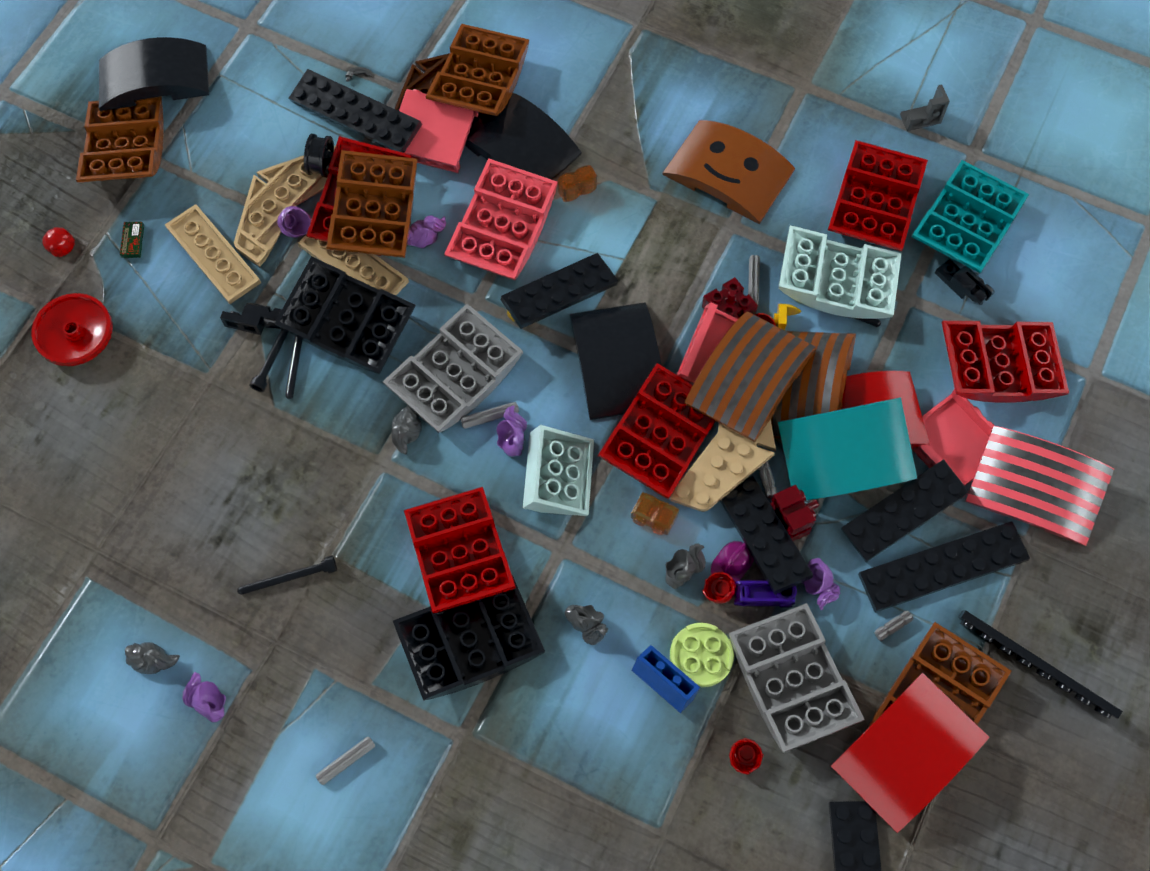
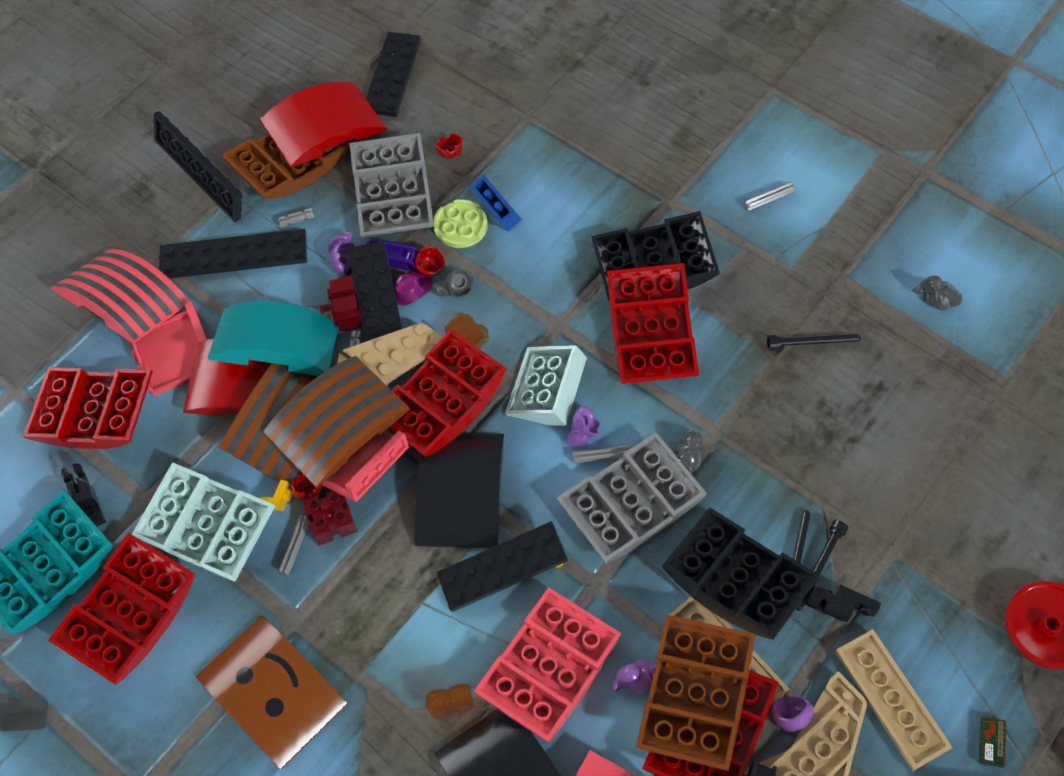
camera: 165 degrees left, 5 degrees down
medium lavender hair [182,672,226,722] -> none
dark grey hair [565,605,608,645] -> none
black plate [841,459,969,562] -> none

